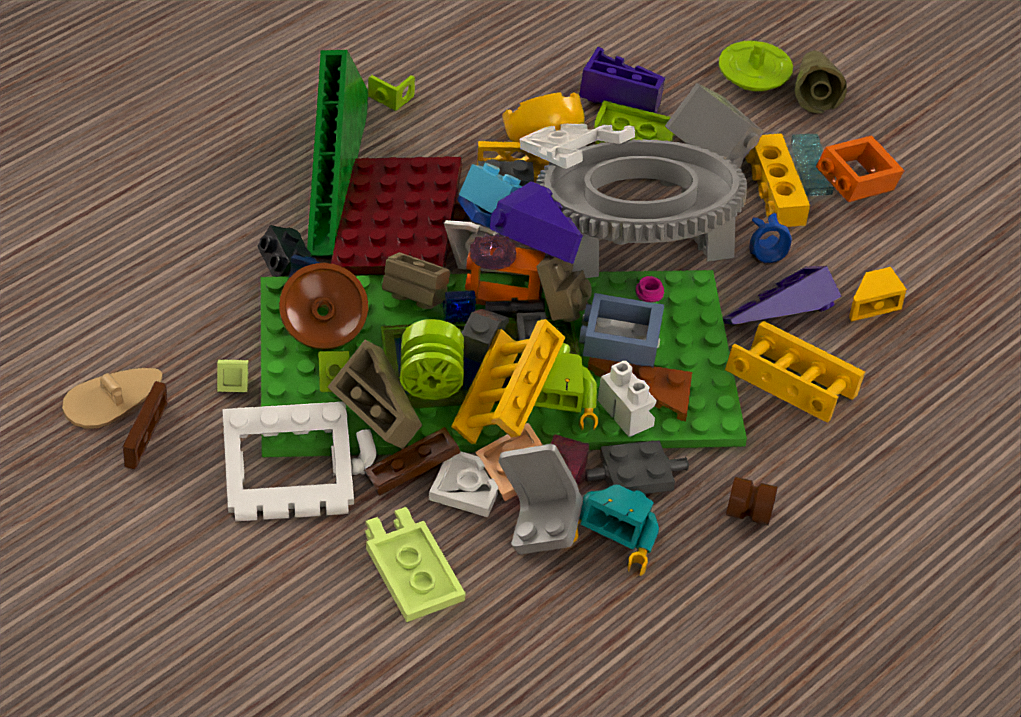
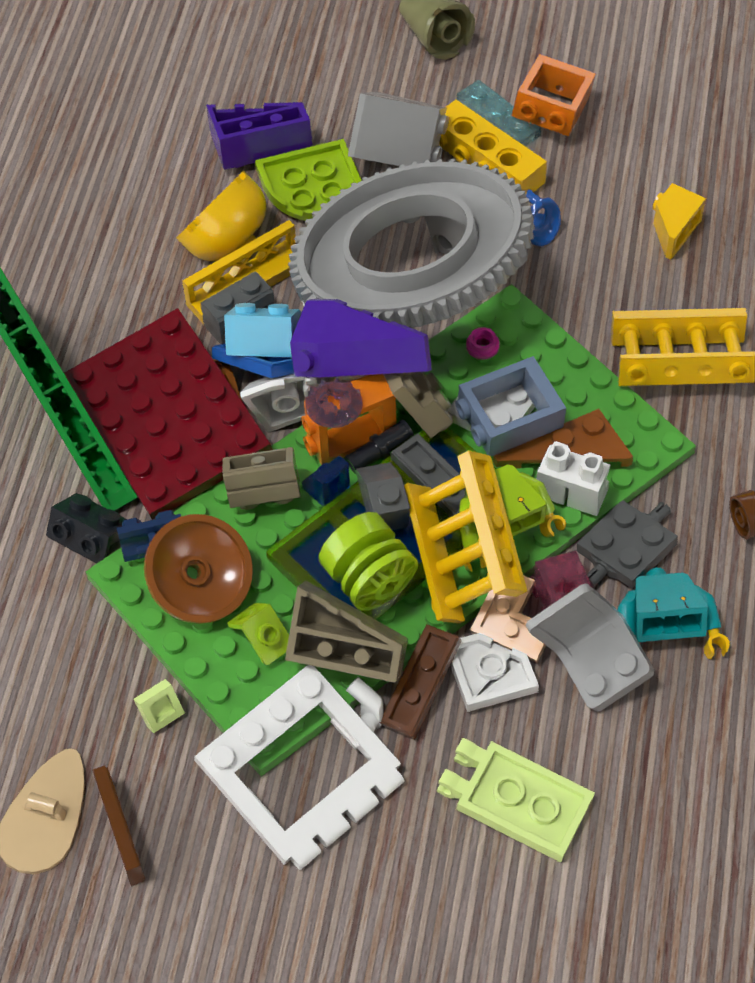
camera: 30 degrees left, 10 degrees up
lime bracket [368,75,415,111] -> none
white wing [520,123,635,169] -> none
lime piece [719,41,793,91] -> none
wedge [723,266,842,325] -> none

